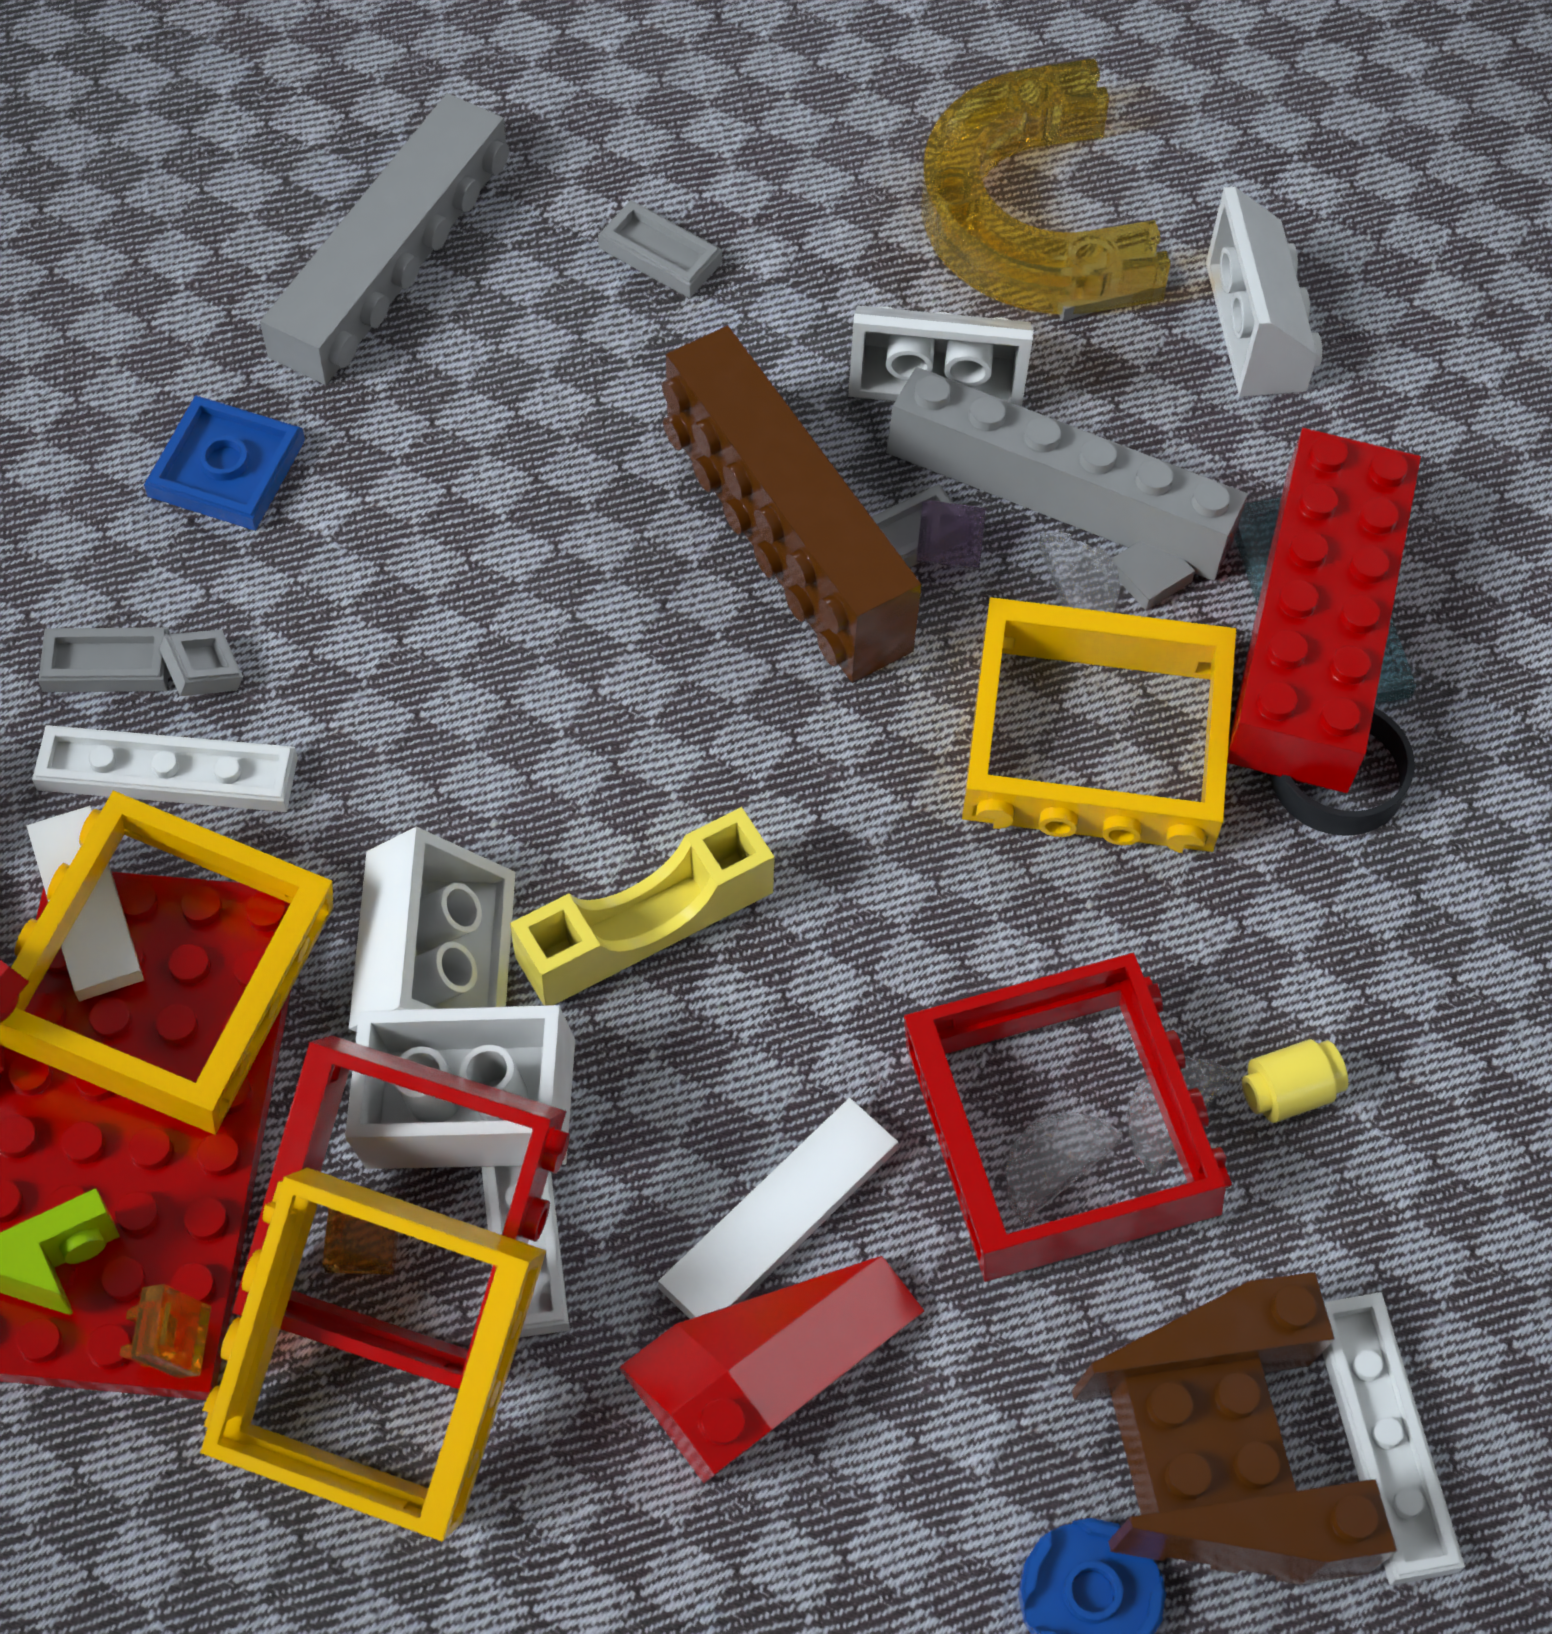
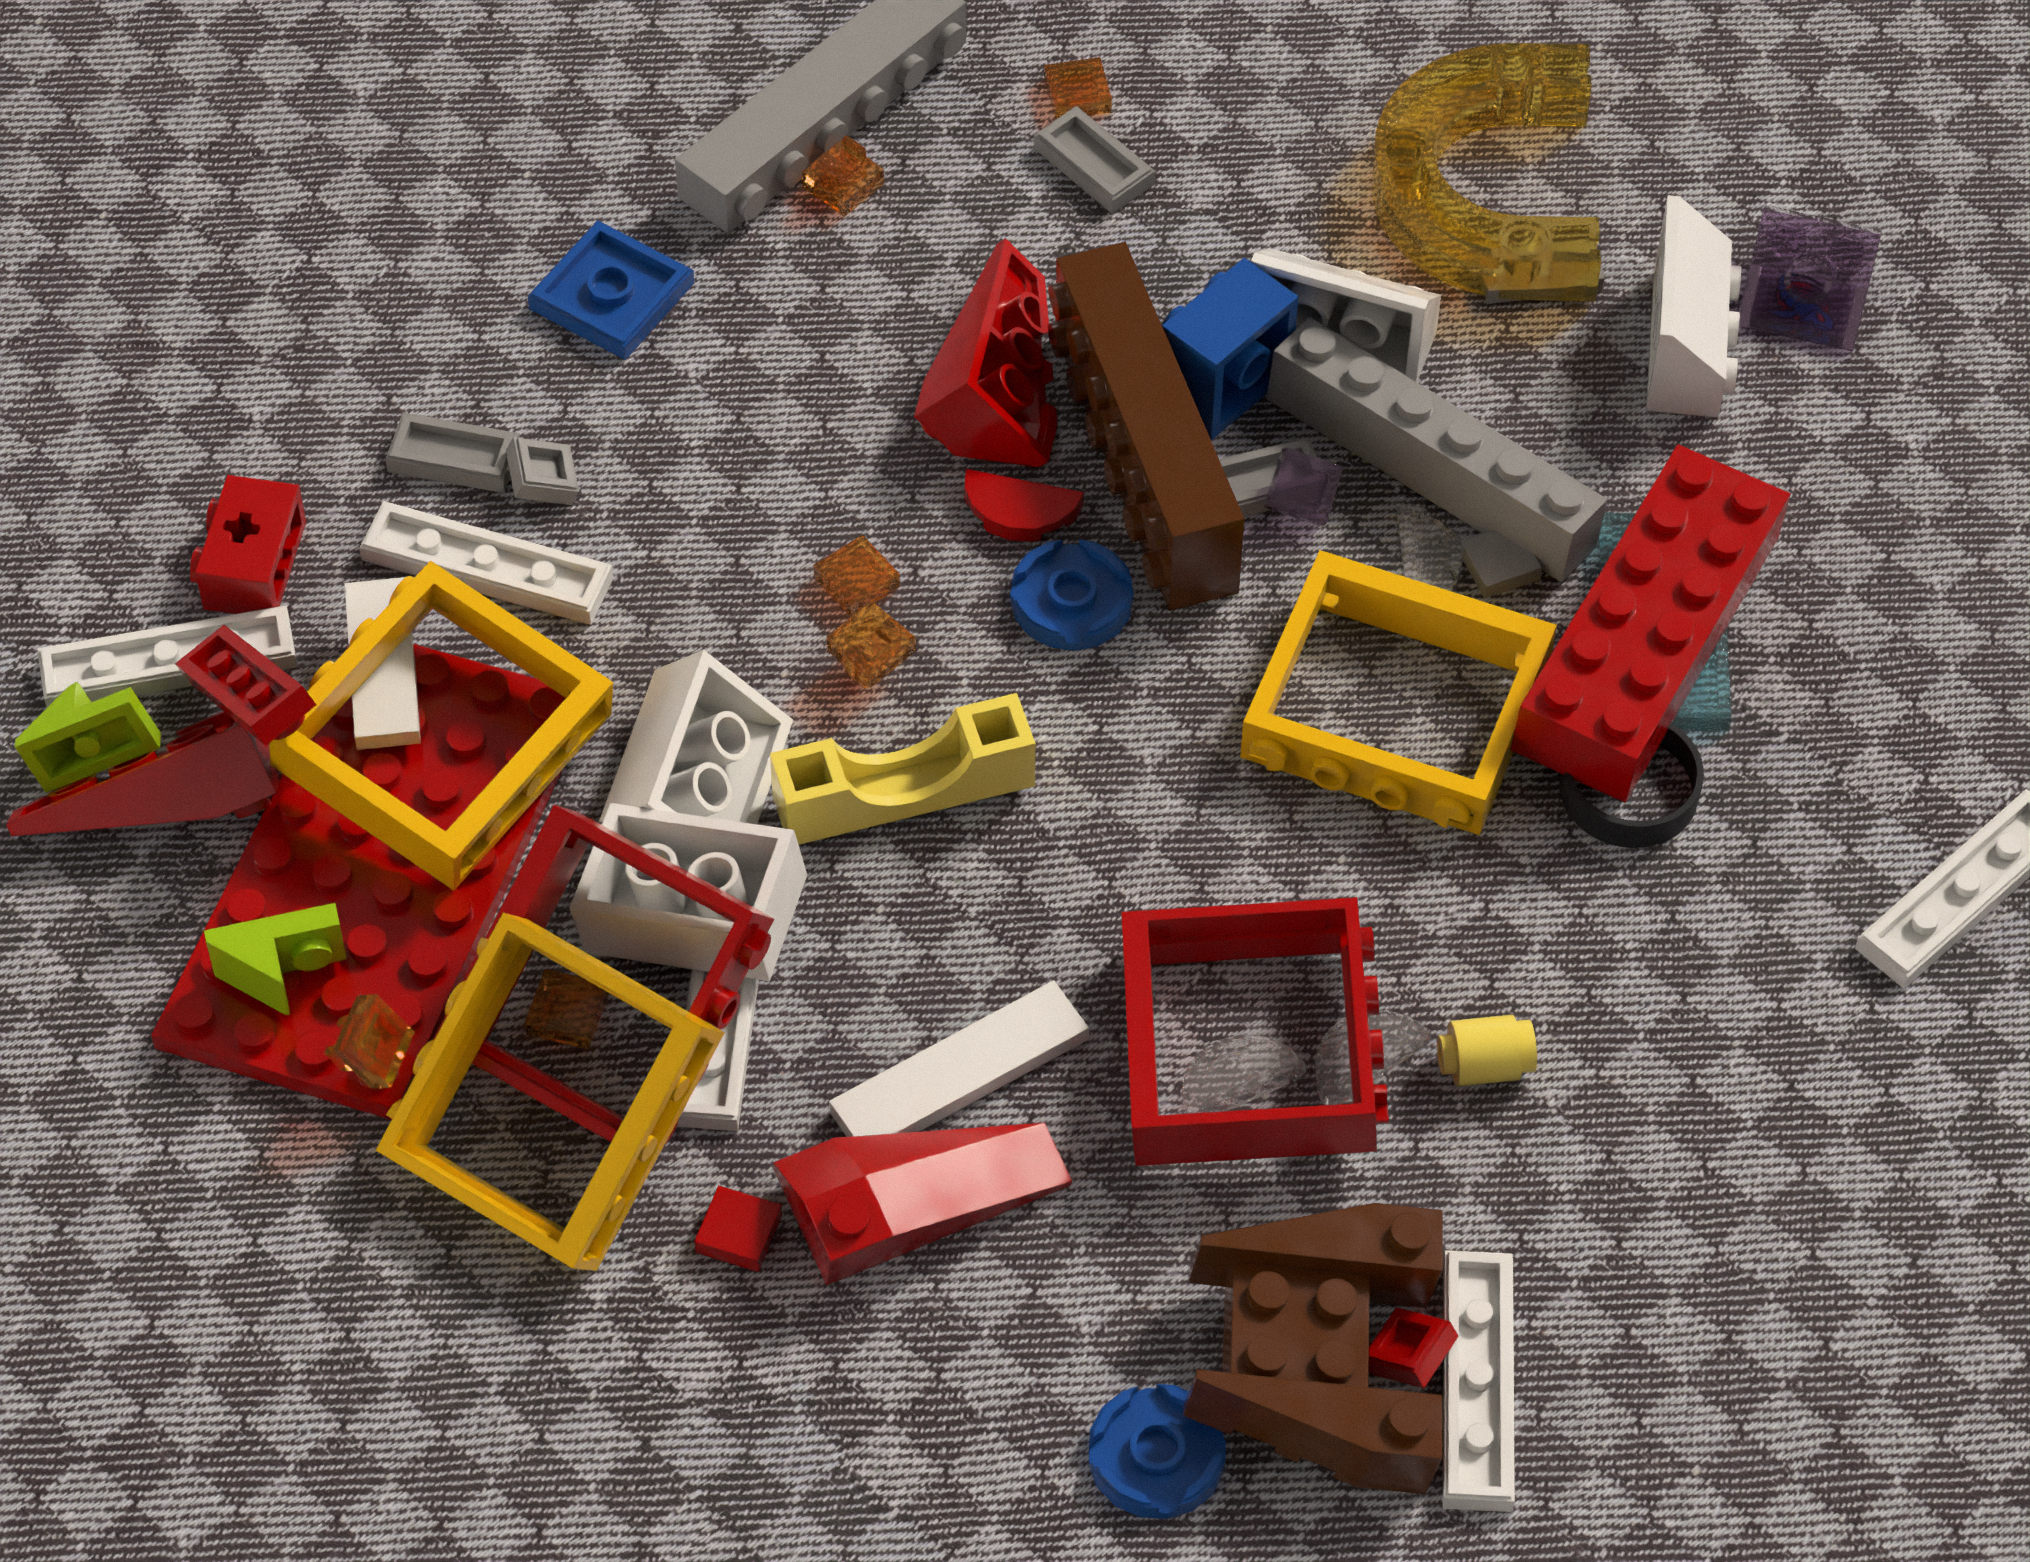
camera: 15 degrees right, 5 degrees down
none -> red tile [694,1185,782,1272]
none -> clear orange tile [802,135,885,217]
none -> clear orange tile [813,535,900,617]
none -> clear orange tile [827,601,916,689]
none -> red wedge [914,238,1057,467]
none -> red tile [964,469,1084,542]
none -> blue tile [1010,539,1134,651]
none -> clear orange tile [1044,57,1112,120]
none -> blue brick [1162,257,1299,441]
none -> red tile [1368,1307,1459,1389]
none -> clear purple slope [1739,205,1882,352]

